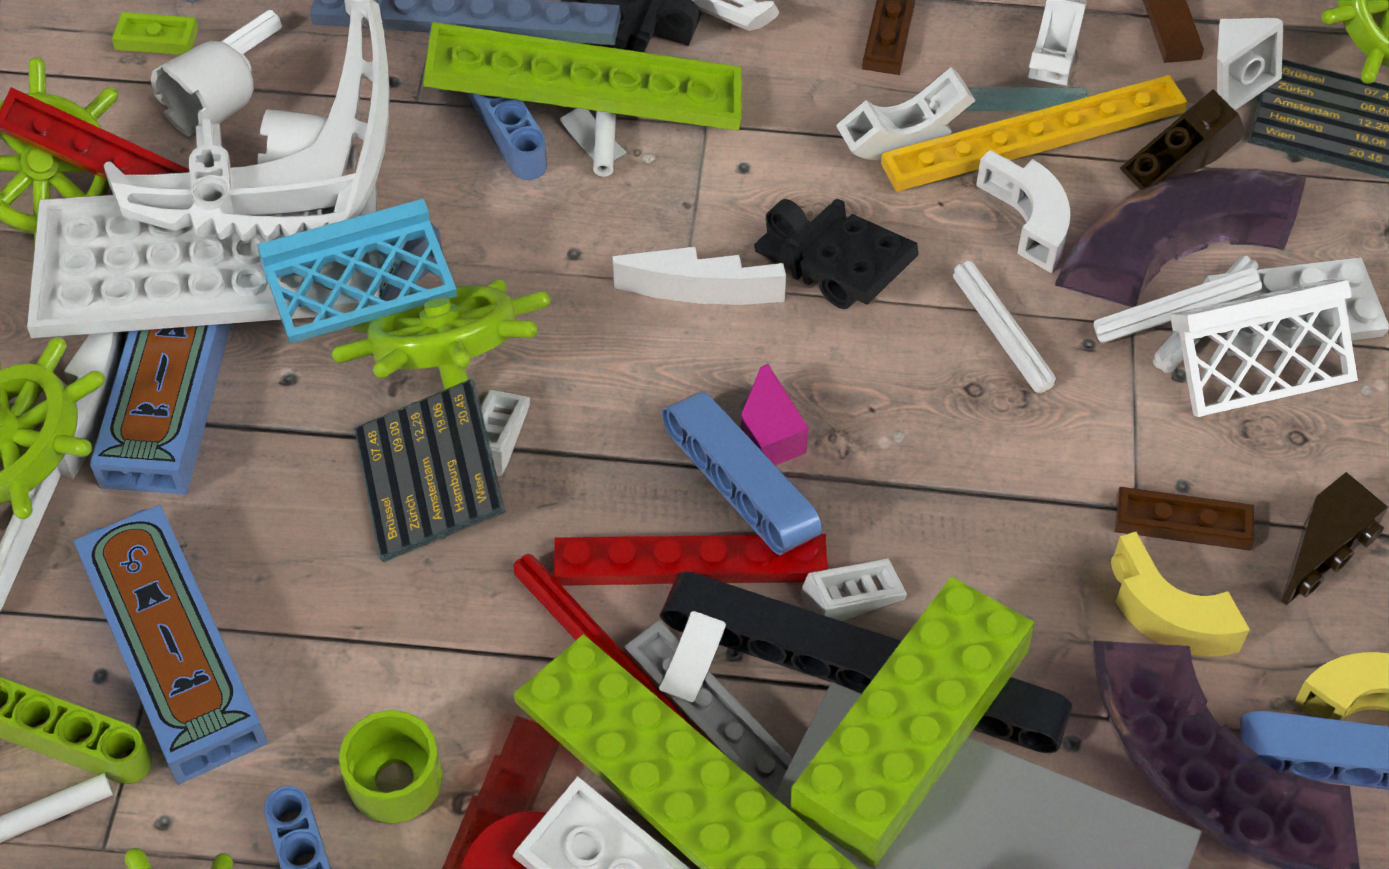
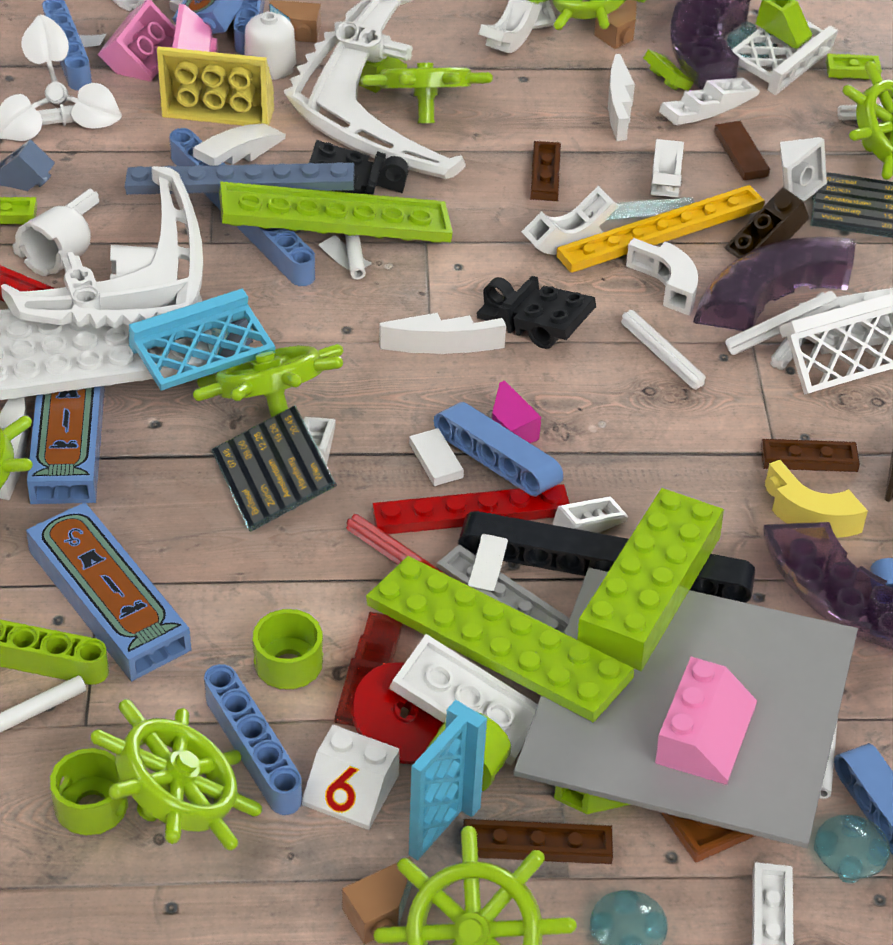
camera: 10 degrees left, 10 degrees down
none -> white tile [409,428,464,486]

